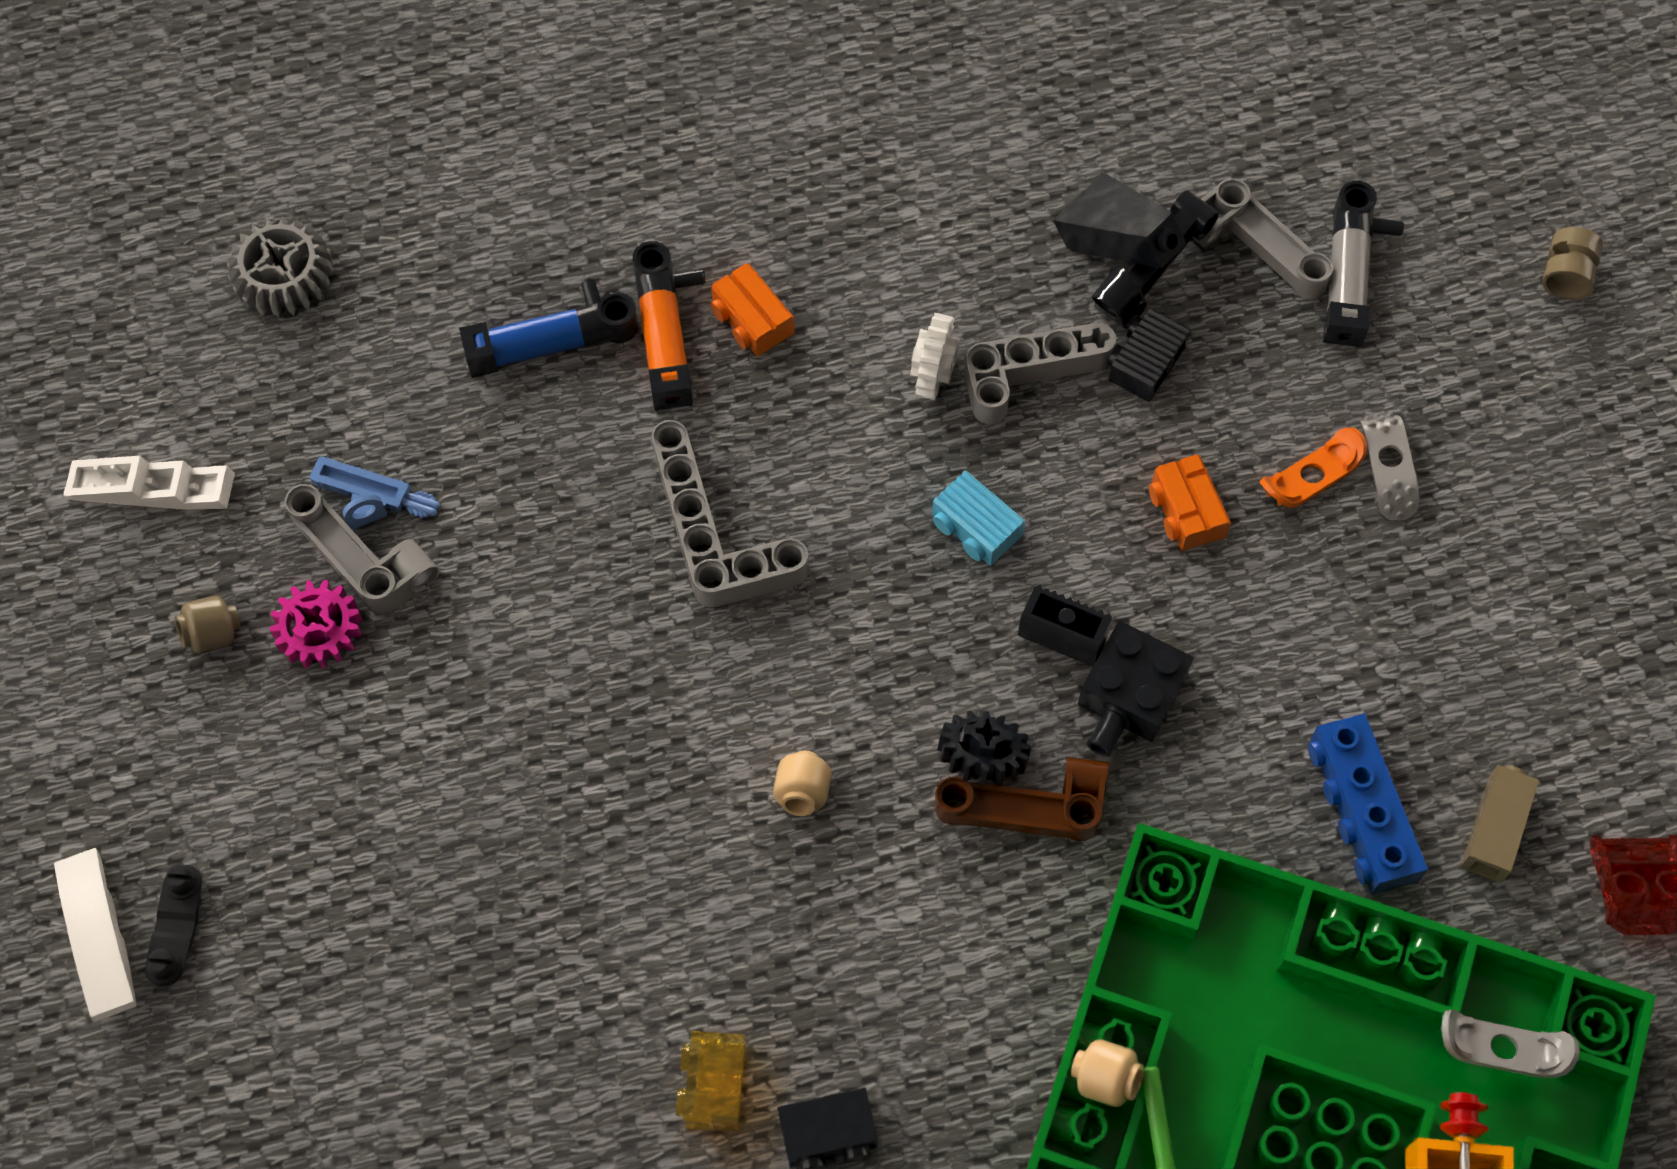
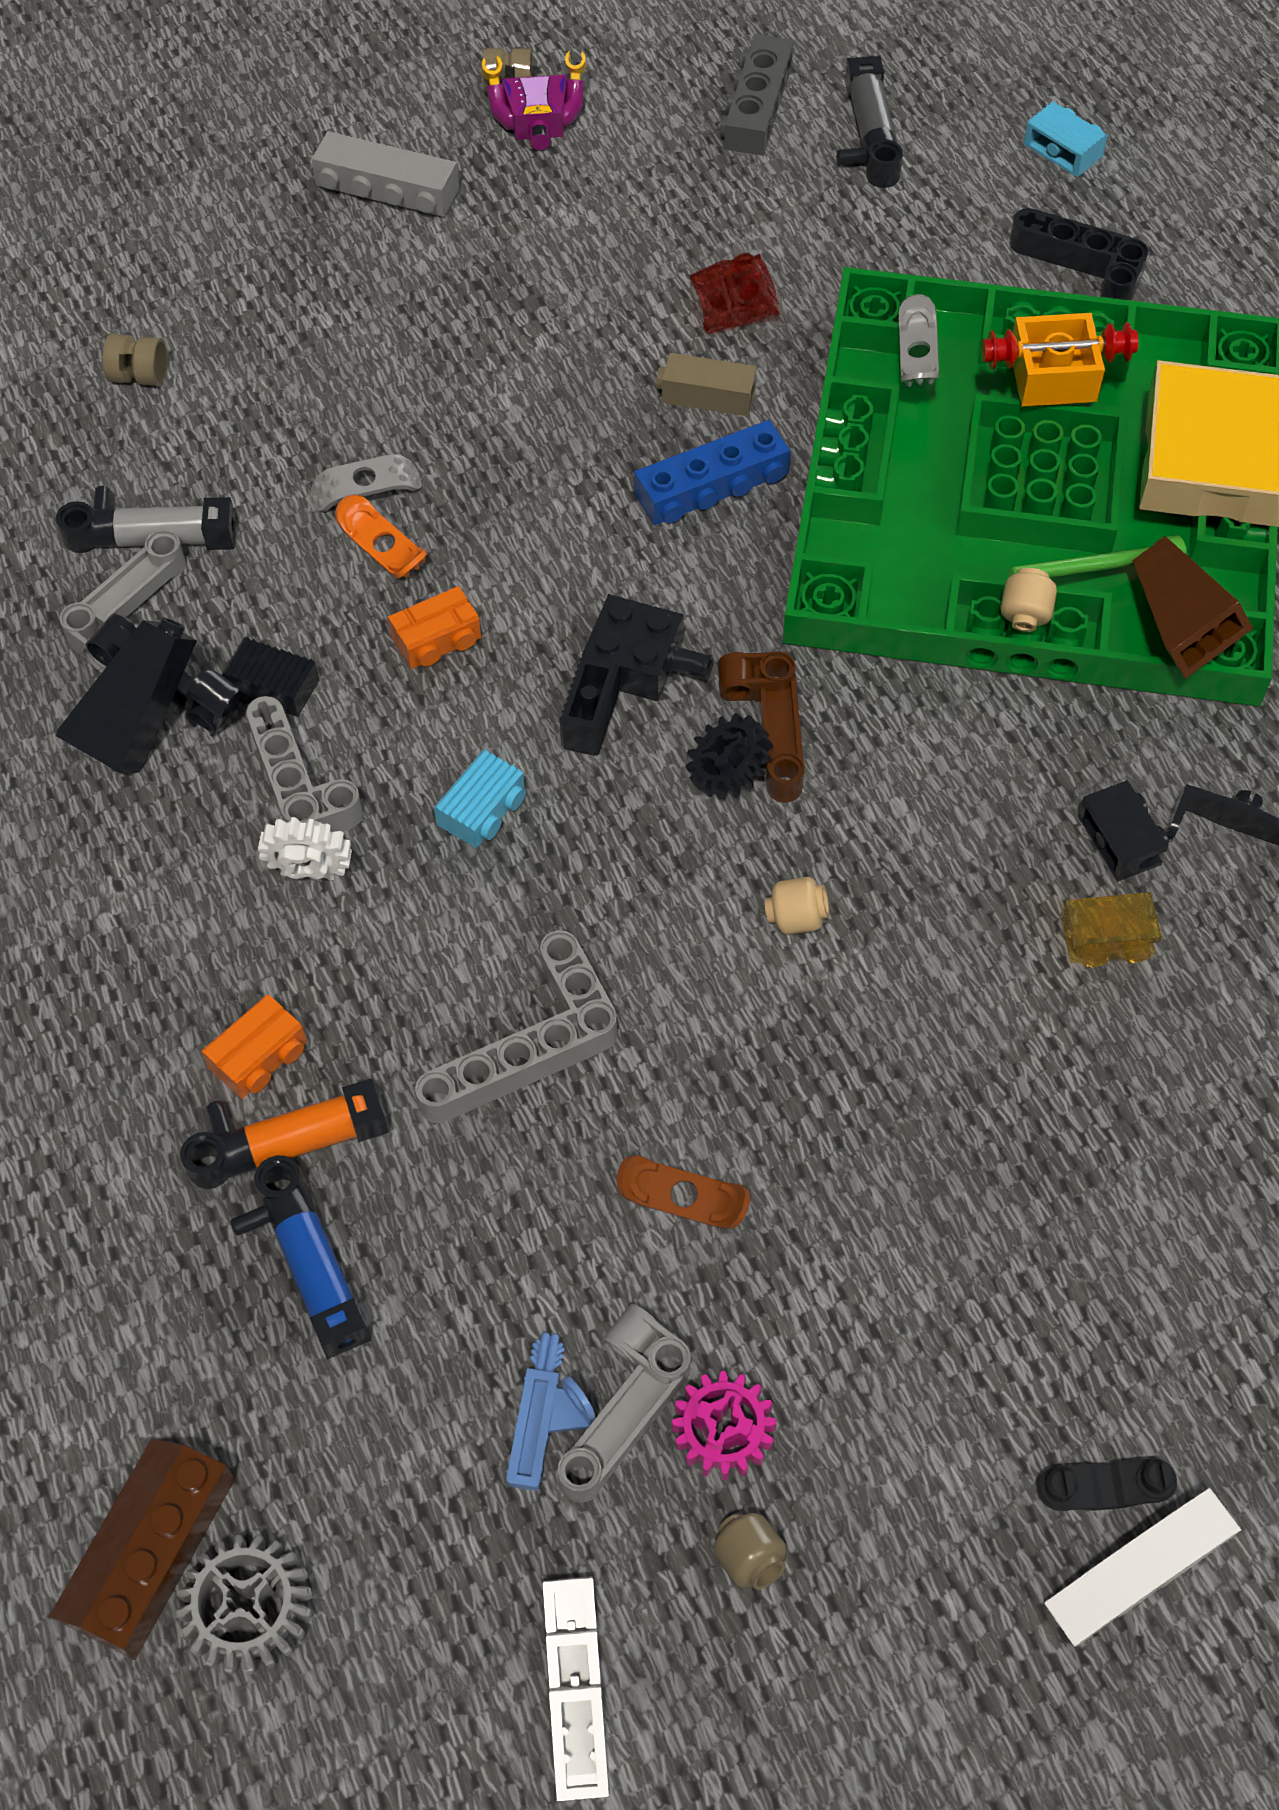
camera: 100 degrees left, 5 degrees down
none -> reddish brown slope [49,1438,235,1660]
none -> dark orange piece [616,1155,750,1229]

